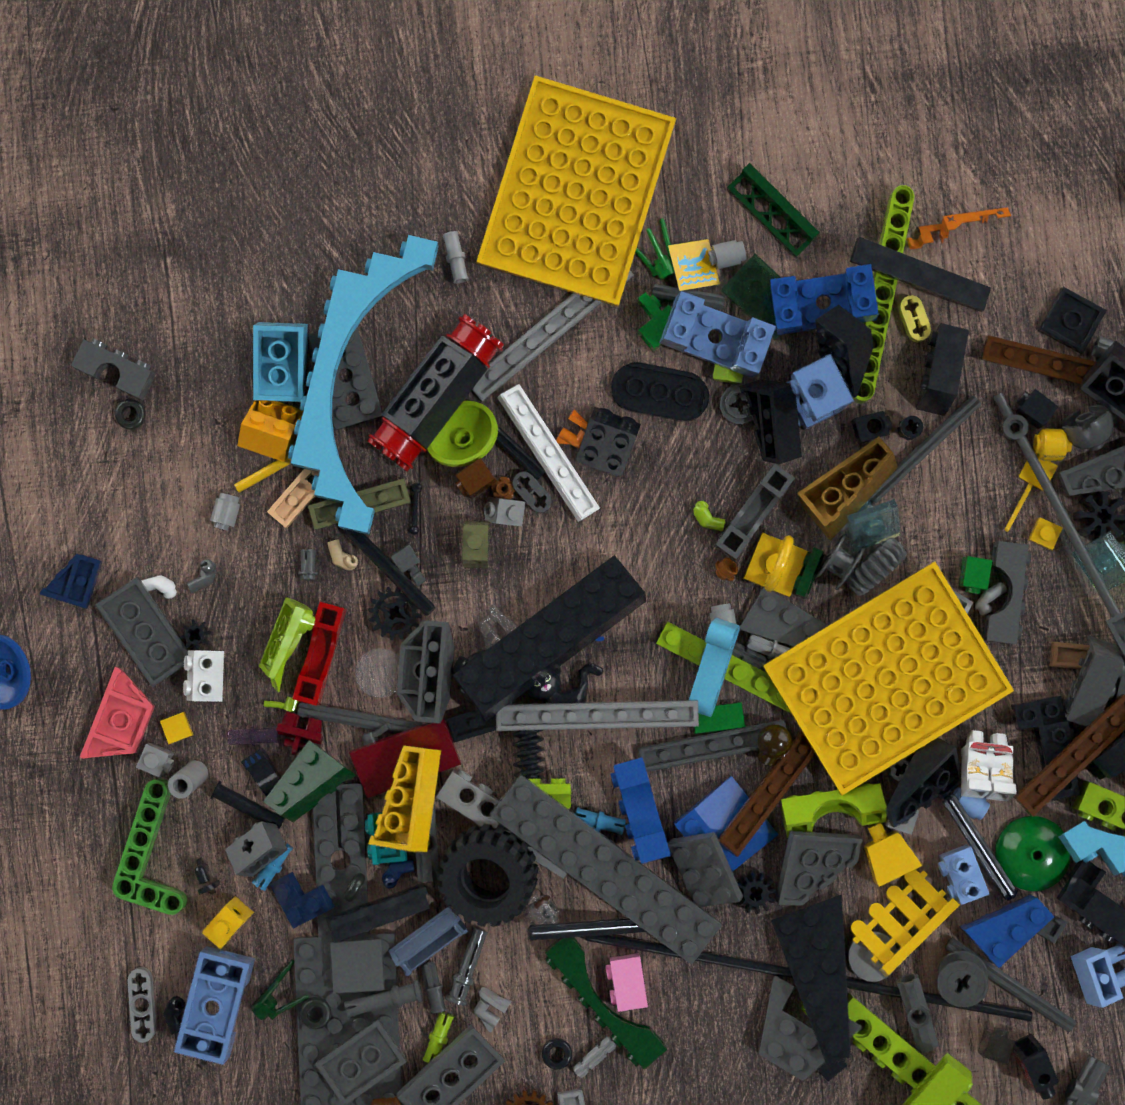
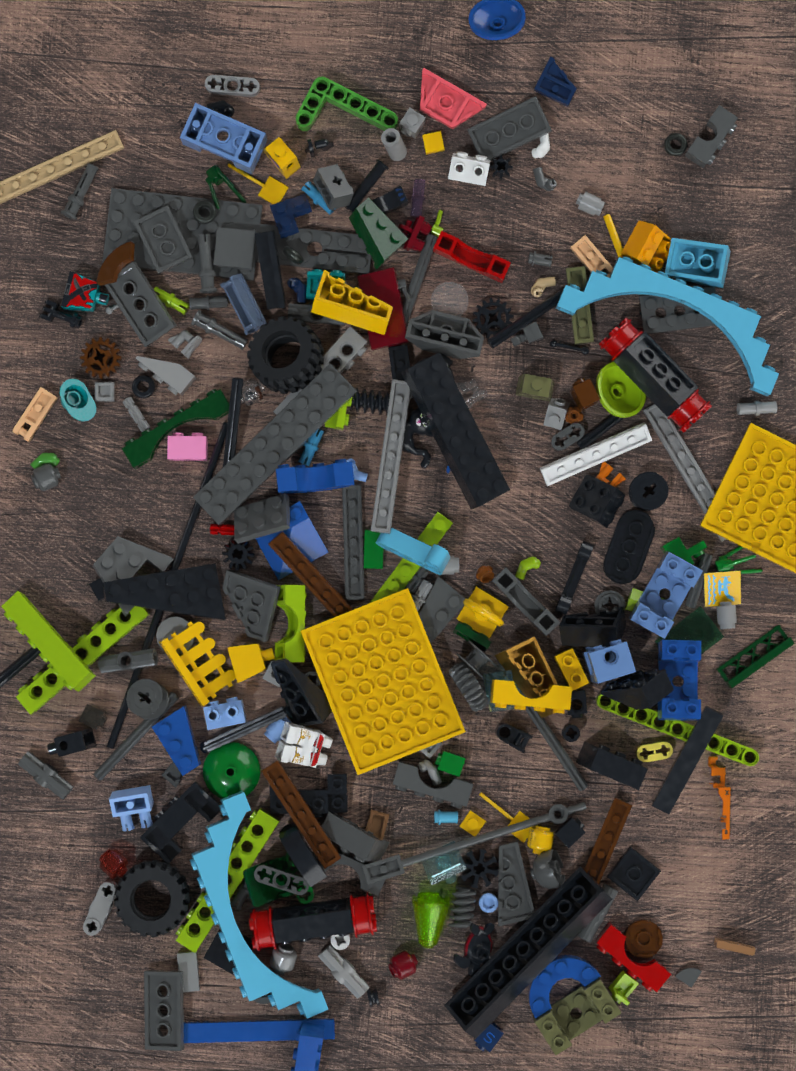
camera: 105 degrees right, 0 degrees up
lime slope [259,597,315,692] -> none
dark brown piece [757,724,792,766] -> none
none -> light grey slope [136,356,196,396]
none -> red axle [210,524,234,535]
none -> yellow piece [227,163,289,204]
none -> light blue arm [346,458,368,482]
none -> medium azure pin [434,809,458,825]
none -> yellow arch [490,679,572,714]
none -> black piece [495,723,533,753]
none -> yellow brick [554,648,589,691]
none -> black piece [555,540,594,615]
none -> black piece [628,472,669,511]

